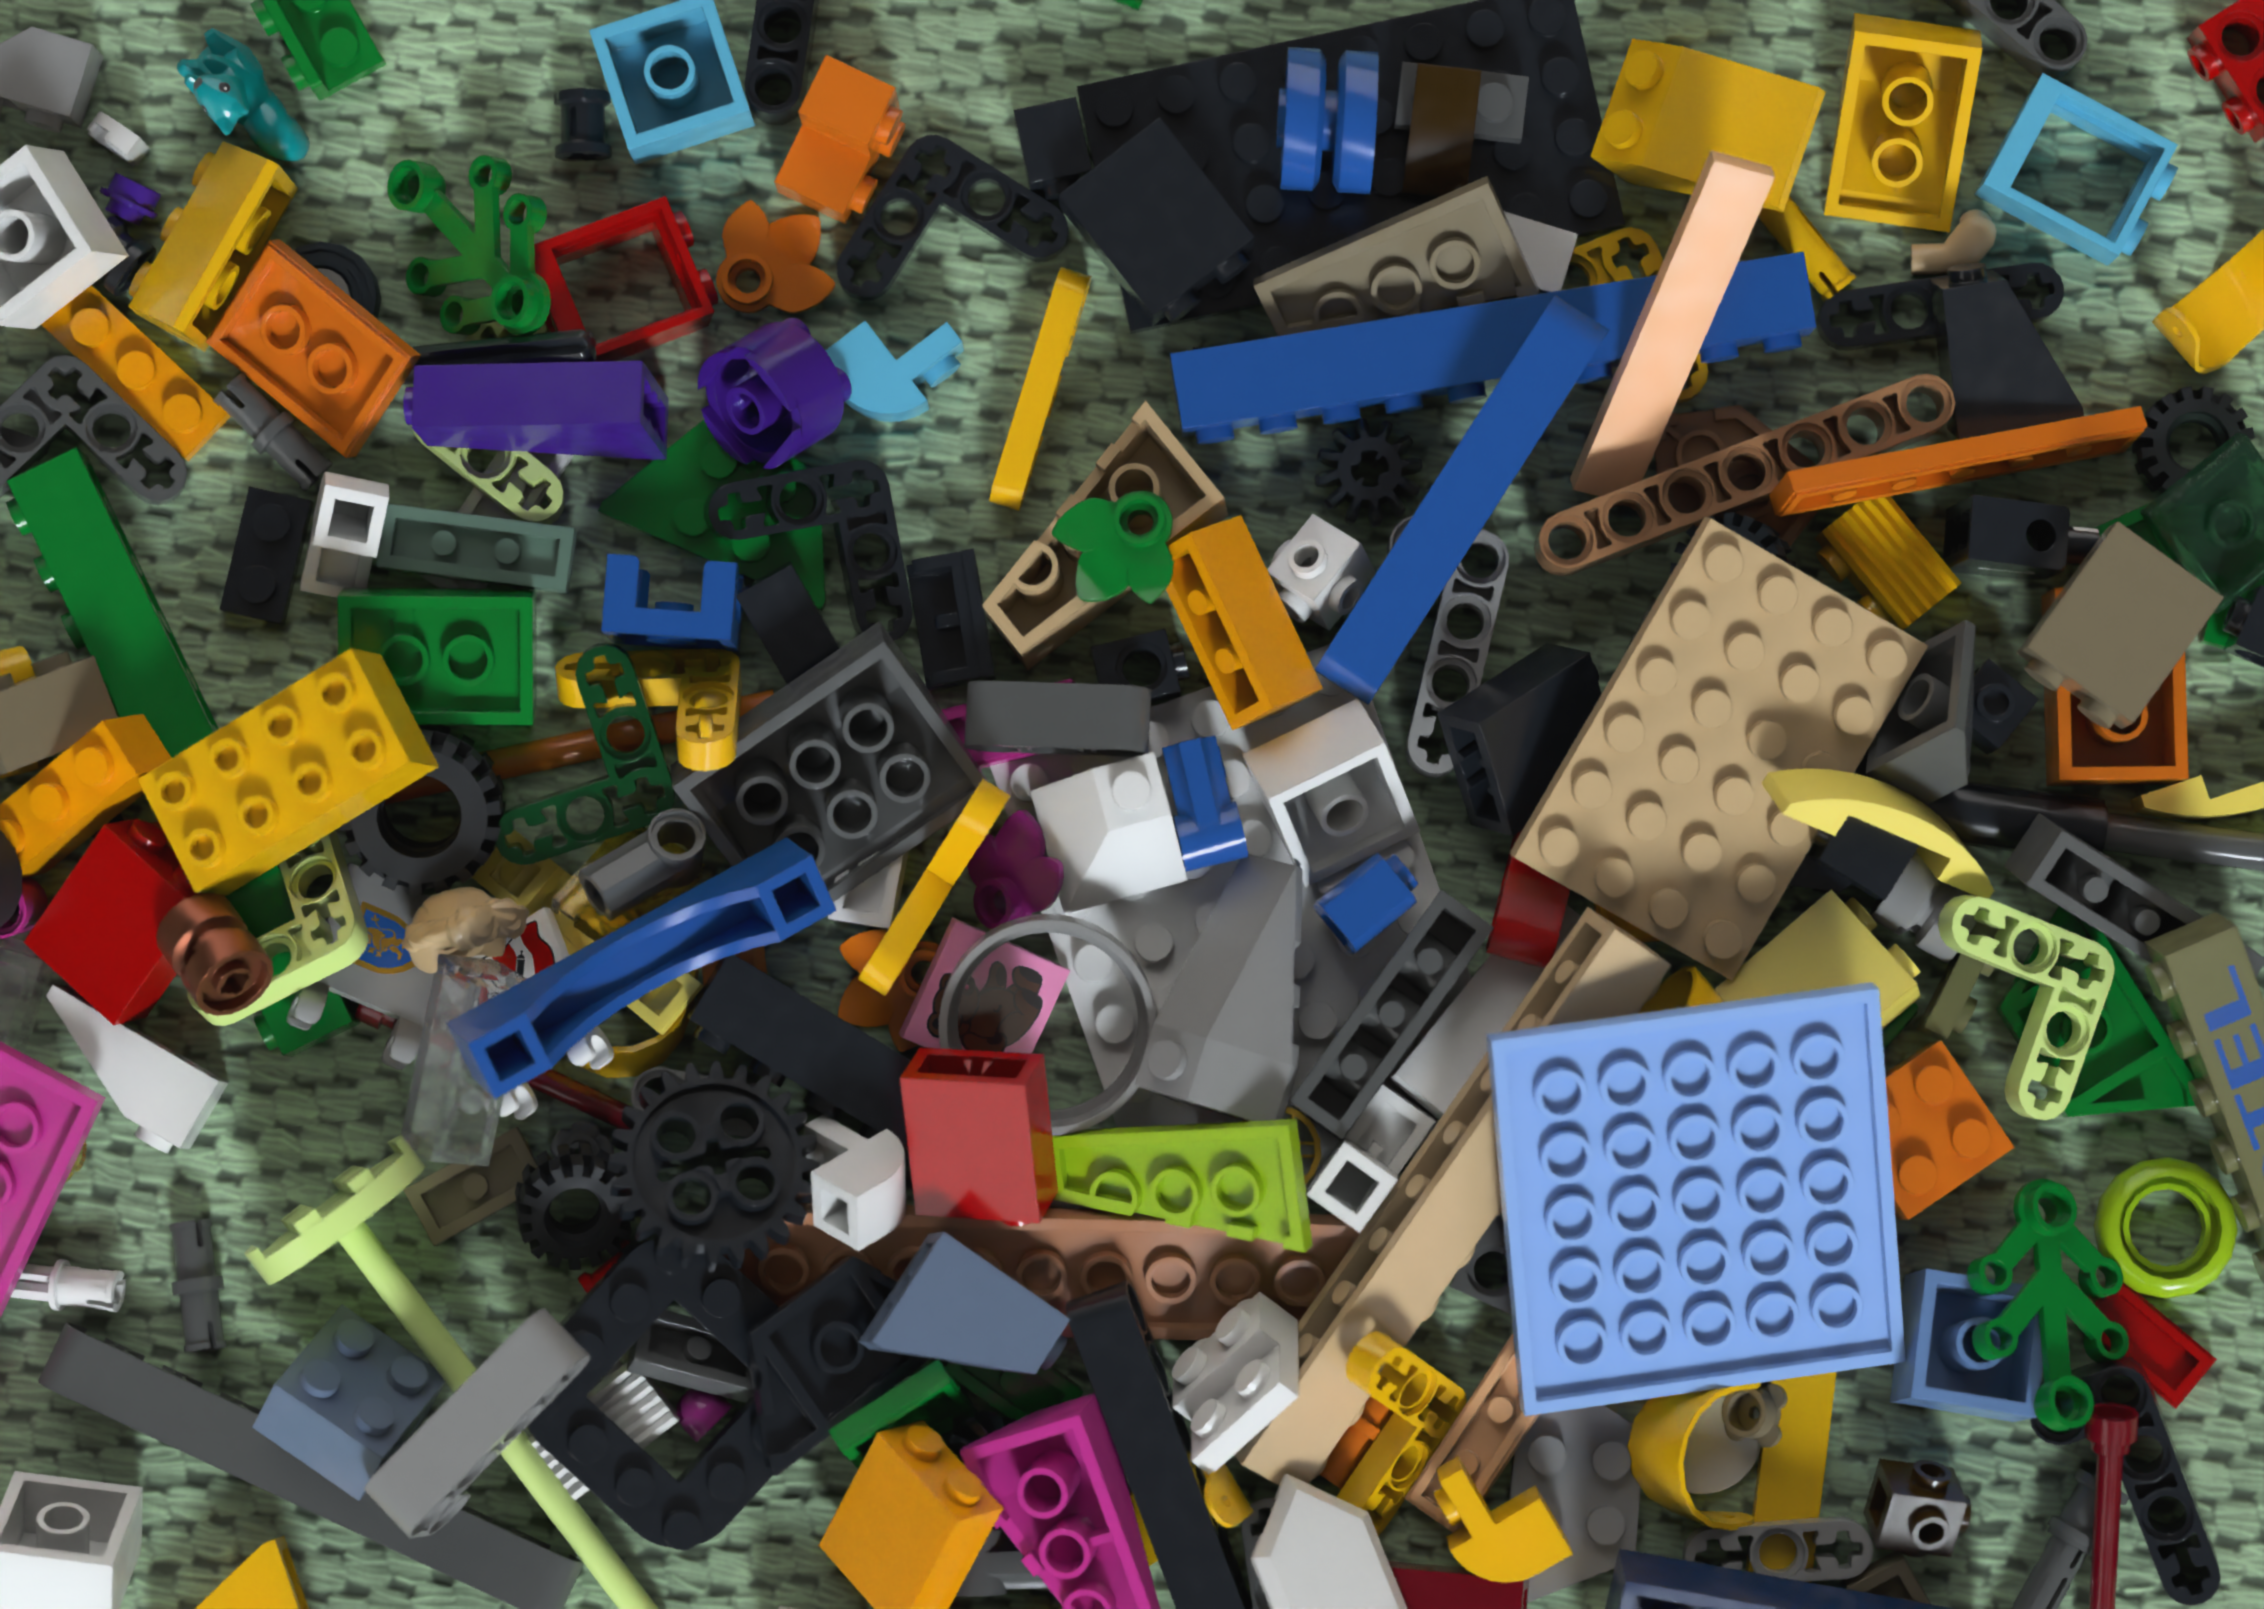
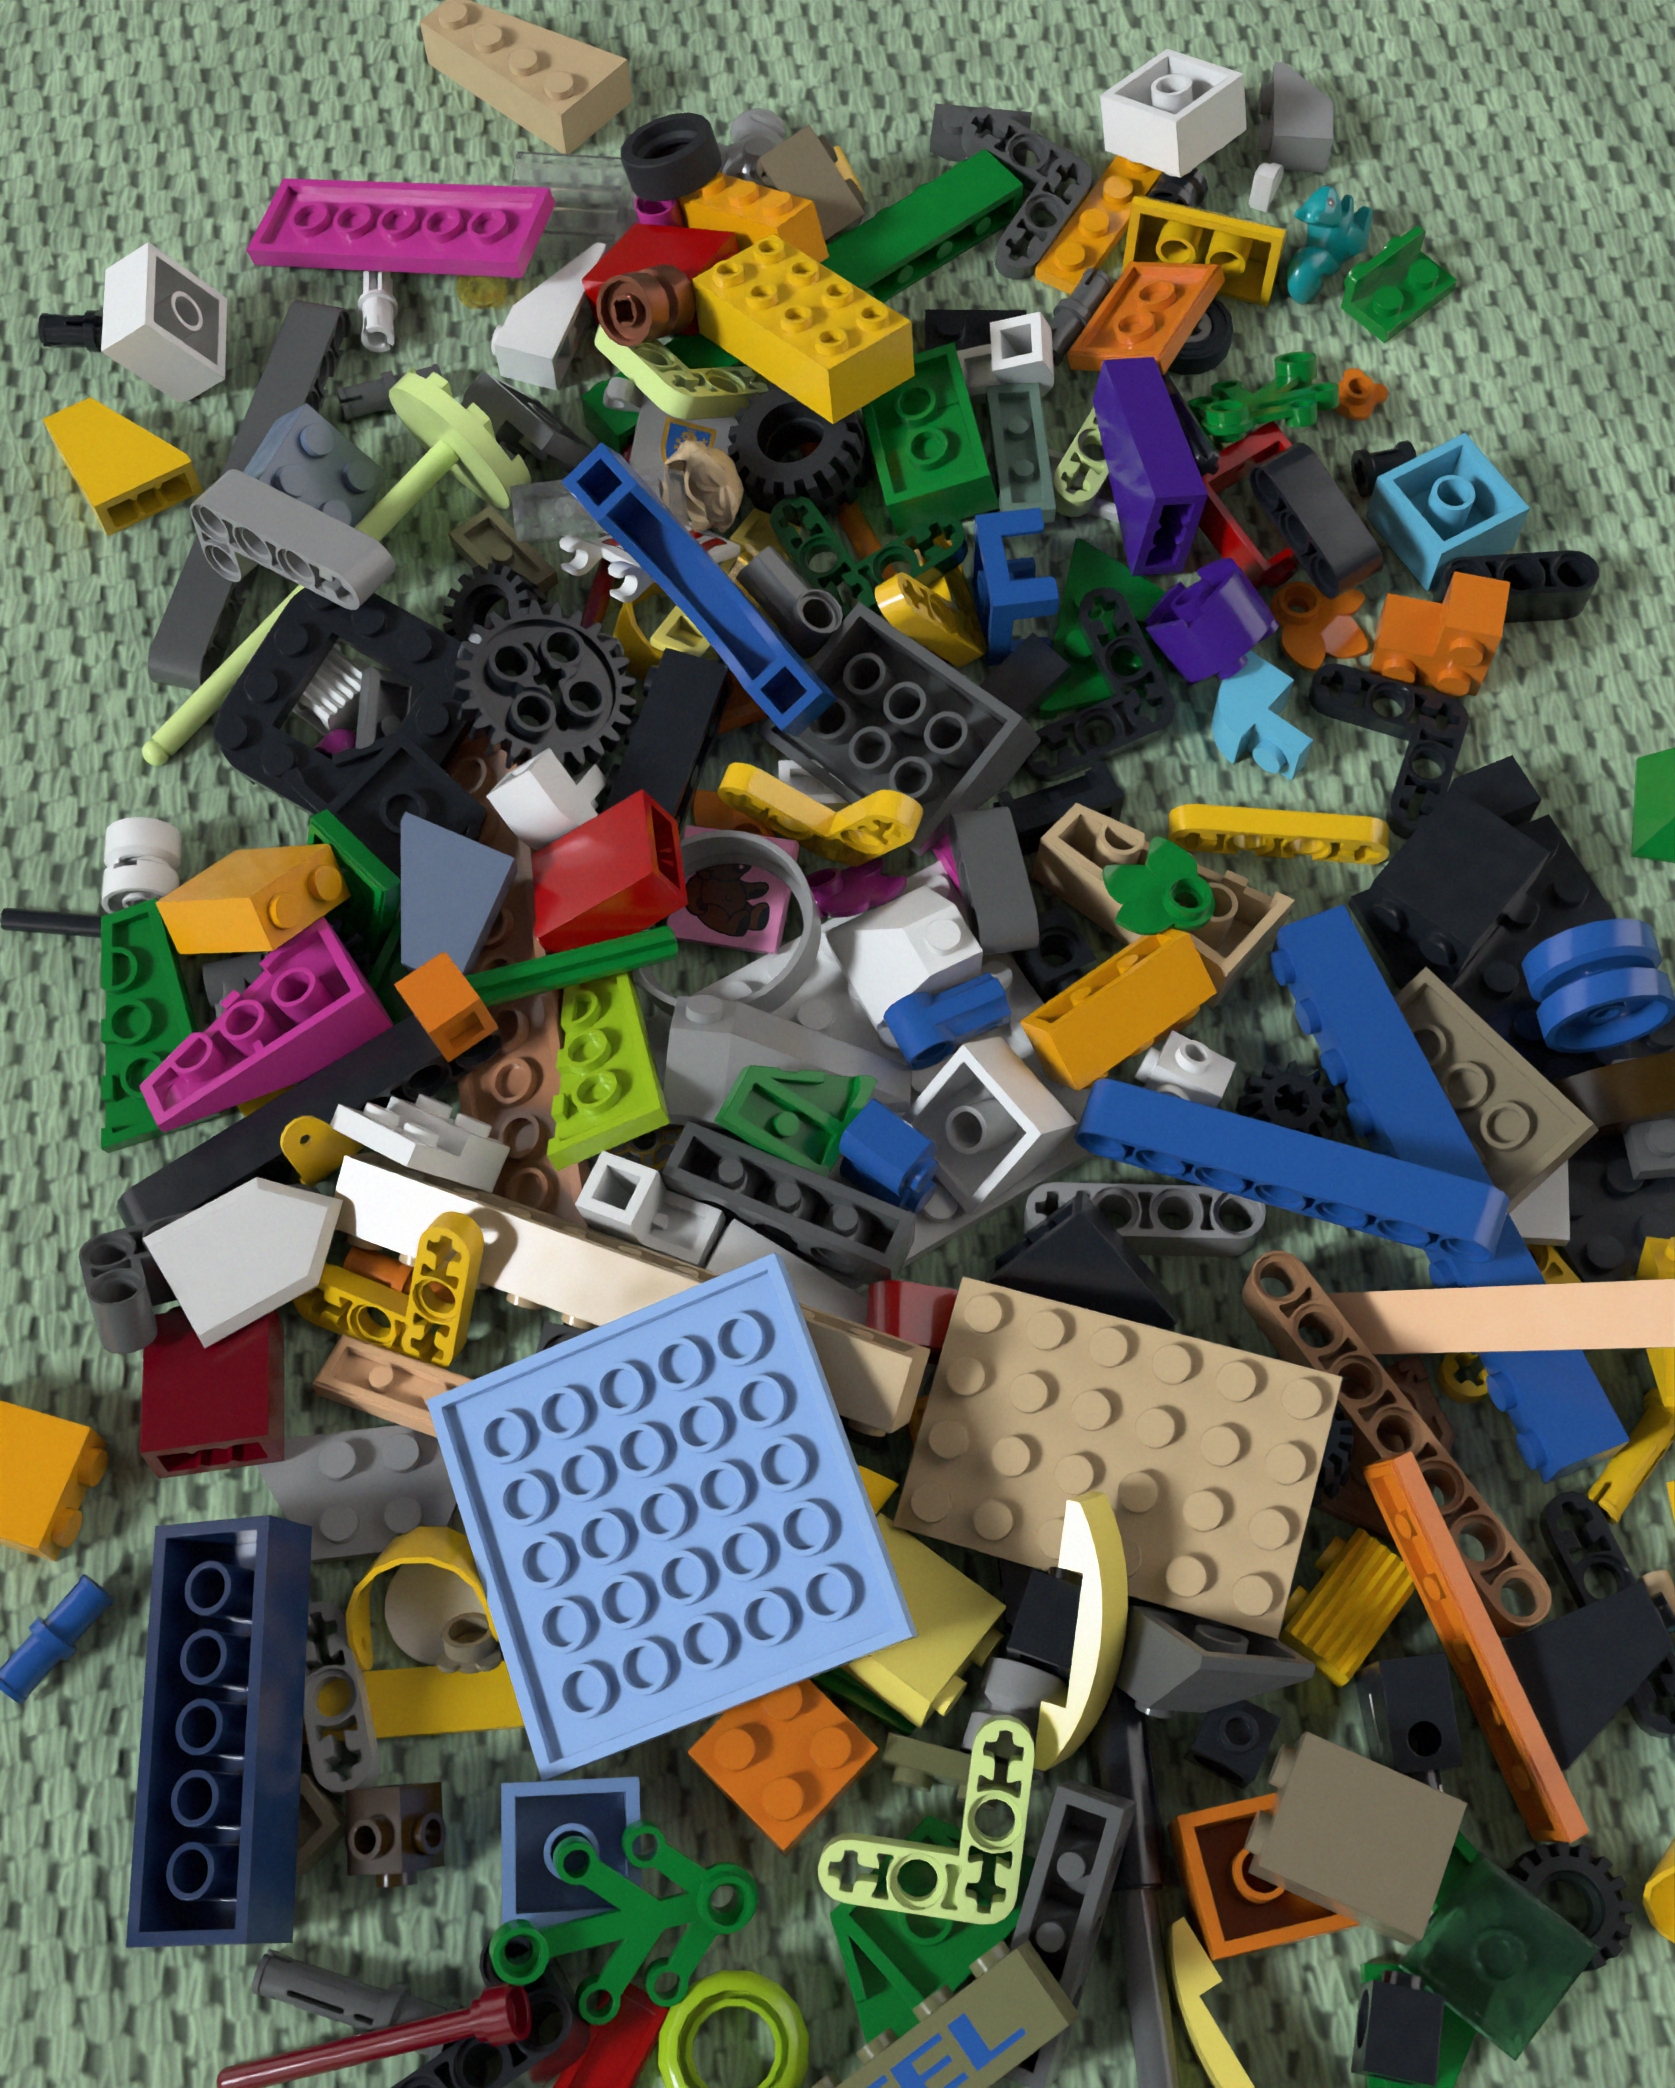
camera: 80 degrees right, 20 degrees down
dark purple plate [100,172,162,226] -> none
yellow brick [1433,1456,1573,1582] -> none
none -> orange panel [394,952,498,1063]
none -> dark grey plate [460,371,594,473]
none -> green axle [464,926,679,1007]
none -> green wing [714,1065,878,1178]
none -> black beam [1249,442,1383,599]
none -> orange plate [1335,368,1388,421]

